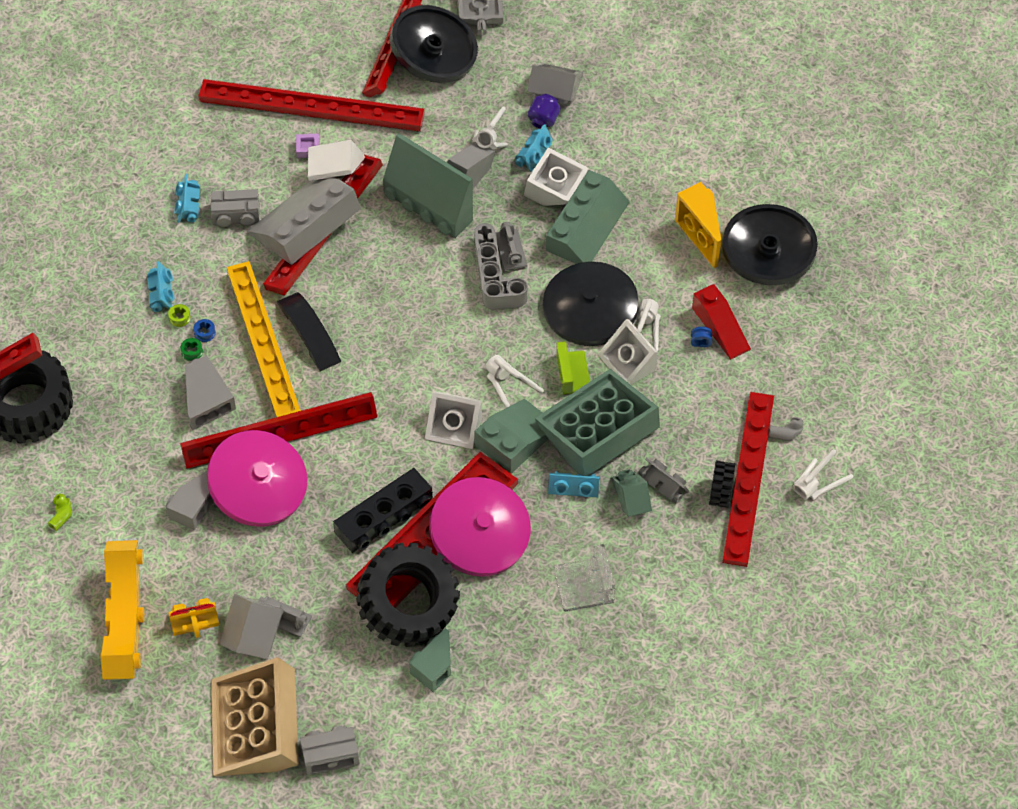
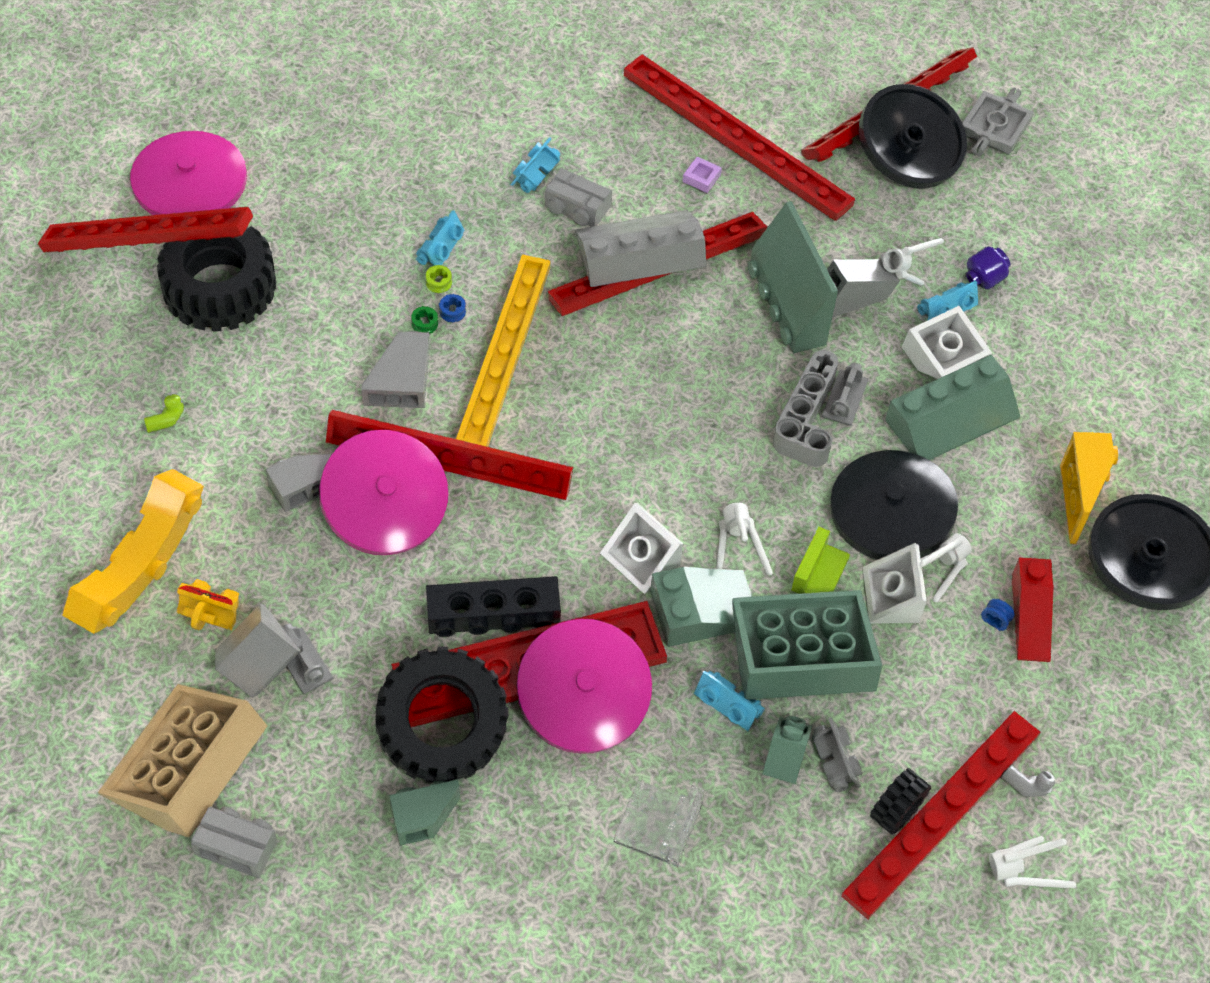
camera: 30 degrees right, 0 degrees up
black slope [277,292,341,371] -> none
white slope [308,140,365,181] -> none
light grey slope [527,62,584,104] -> none

